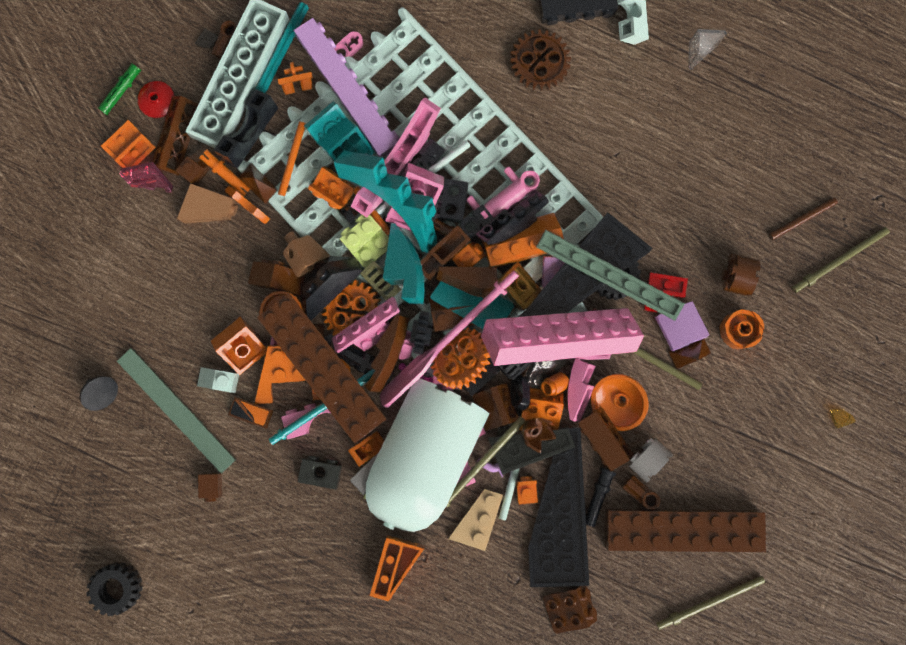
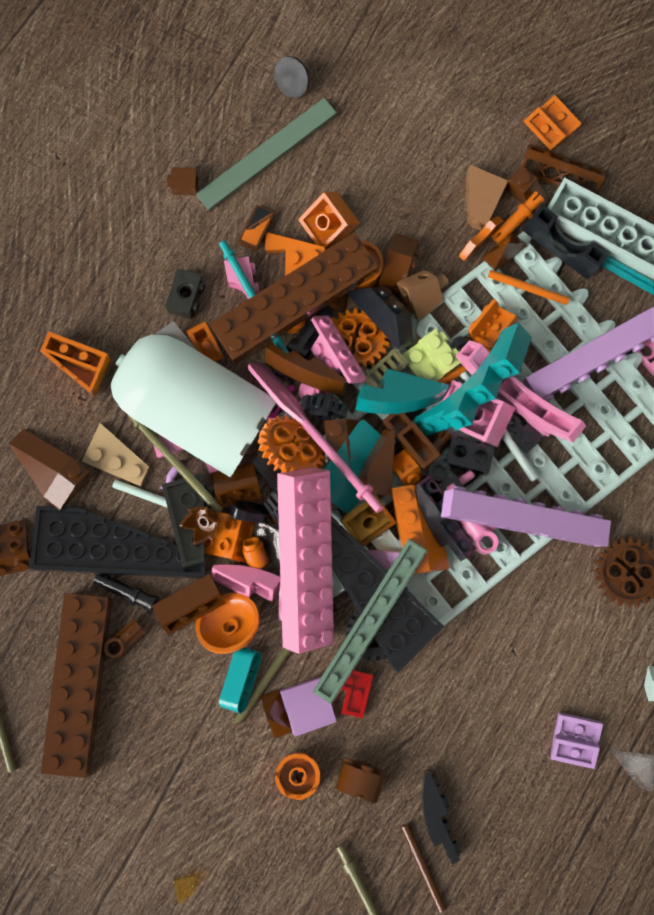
camera: 100 degrees right, 5 degrees down
black tyre [86,562,143,616] -> none
green pin [97,63,141,116] -> none
clear pink wing [120,162,173,193] -> none
red dish [137,81,175,118] -> none
light aqua slope [197,367,239,393] -> none
orange hips [278,62,313,95] -> none
teal bracket [304,101,375,161] -> none
orange bracket [516,476,538,505] -> none
light grey brick [628,438,673,483] -> none
none -> reddish brown wedge [9,429,90,511]
none -> teal beam [219,647,262,714]
none -> black slope [421,770,461,864]
none -> lavender brick [441,486,611,547]
none -> lavender slope [550,712,603,769]

